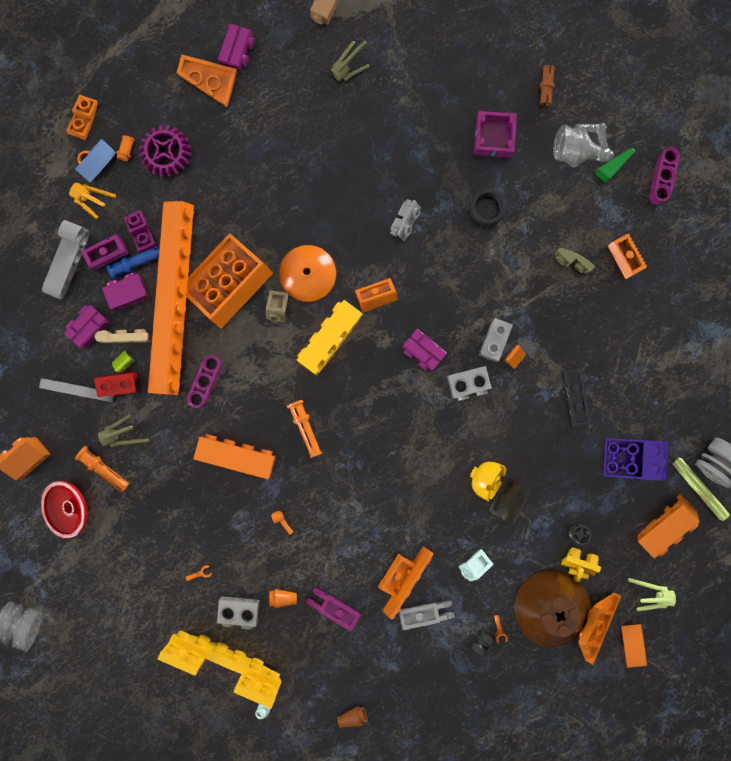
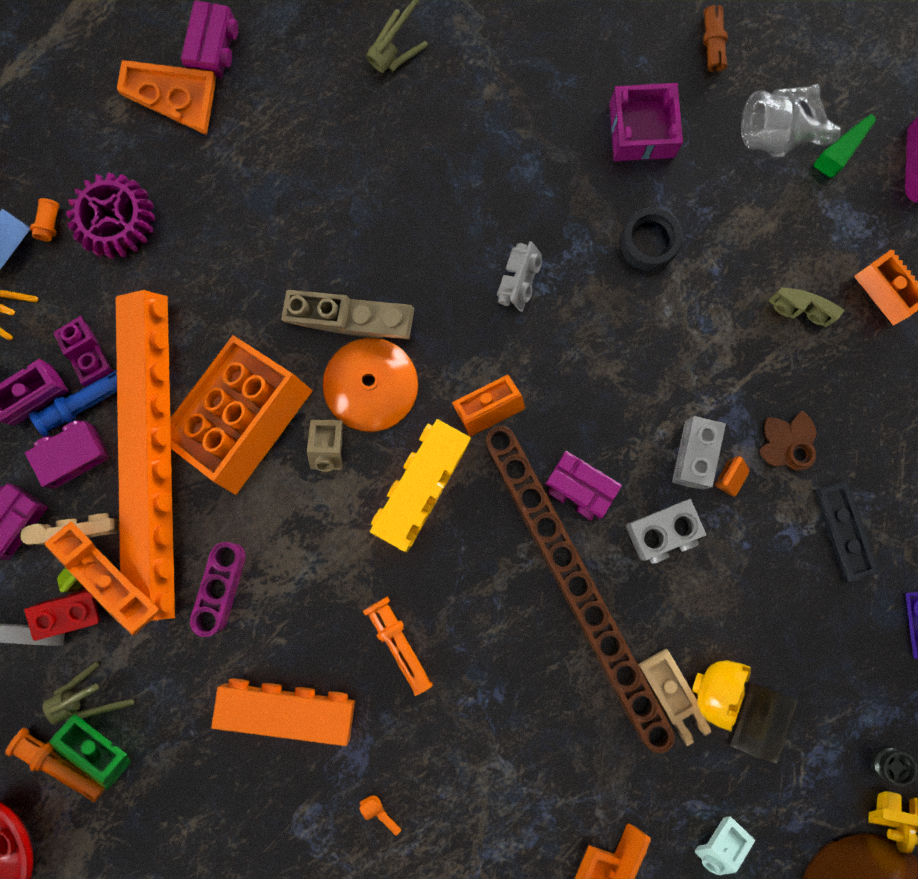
camera: 15 degrees left, 5 degrees down
none -> orange slope [44,521,160,636]
none -> green brick [50,714,131,790]
none -> dark tan slope [281,290,414,339]
none -> reddish brown beam [485,426,675,753]
none -> tan hinge [638,649,712,746]
none -> reddish brown plate [758,411,817,471]

